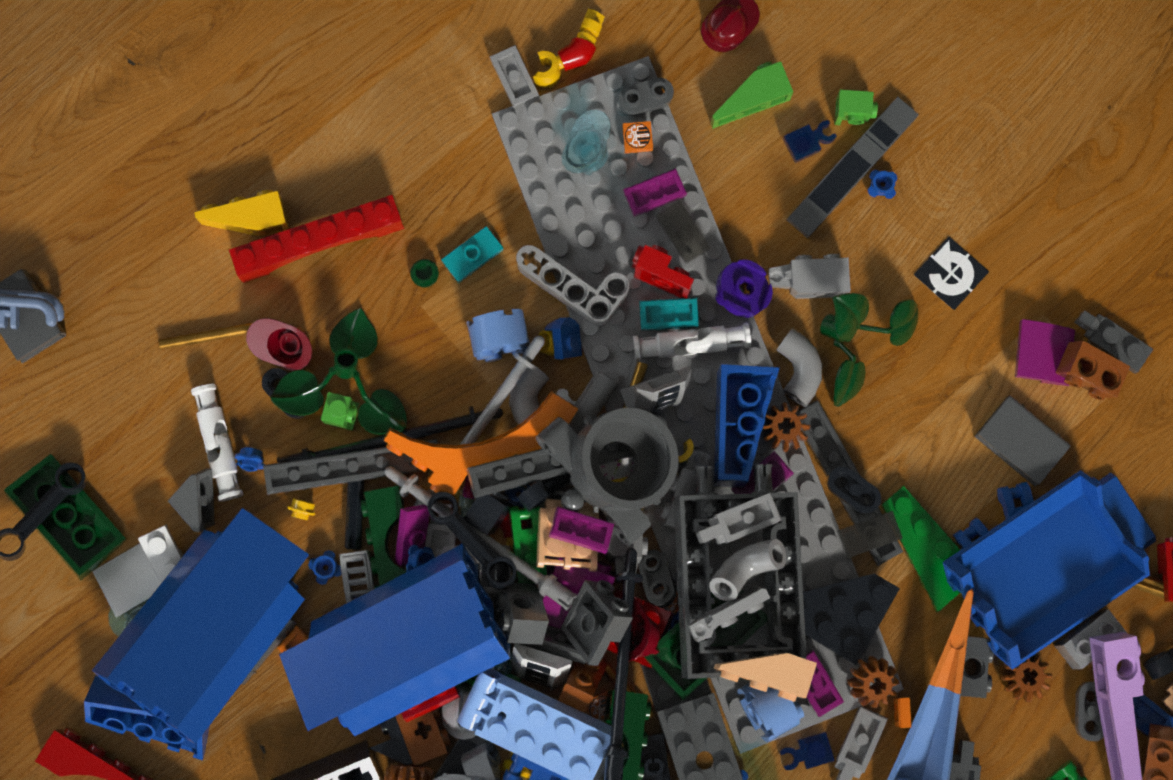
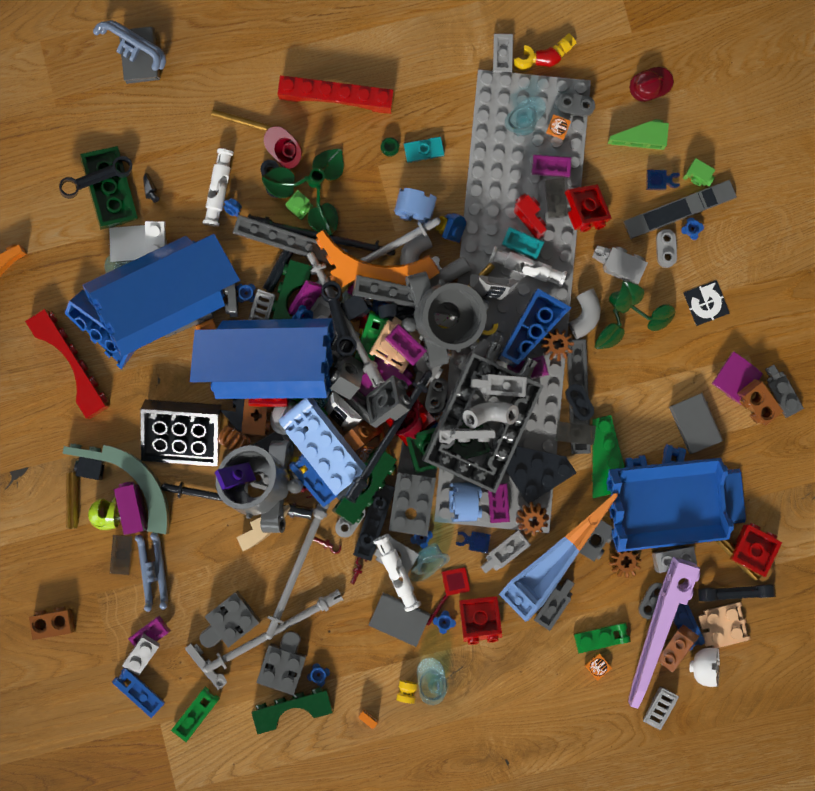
camera: 25 degrees right, 5 degrees up
dark grey slope [168,468,215,532] -> none
yellow slope [194,190,290,237] -> none
yellow plate [287,498,315,520] -> none
light grey beam [516,245,629,326] -> none
light nougat slope [714,653,817,702] -> none
dark purple plate [715,260,773,318] -> none
orange tile [893,697,911,728] -> none
none -> black bar [143,173,160,203]
none -> dark grey plate [224,283,239,318]
none -> red plate [565,184,612,232]
none -> light grey plate [656,229,677,268]

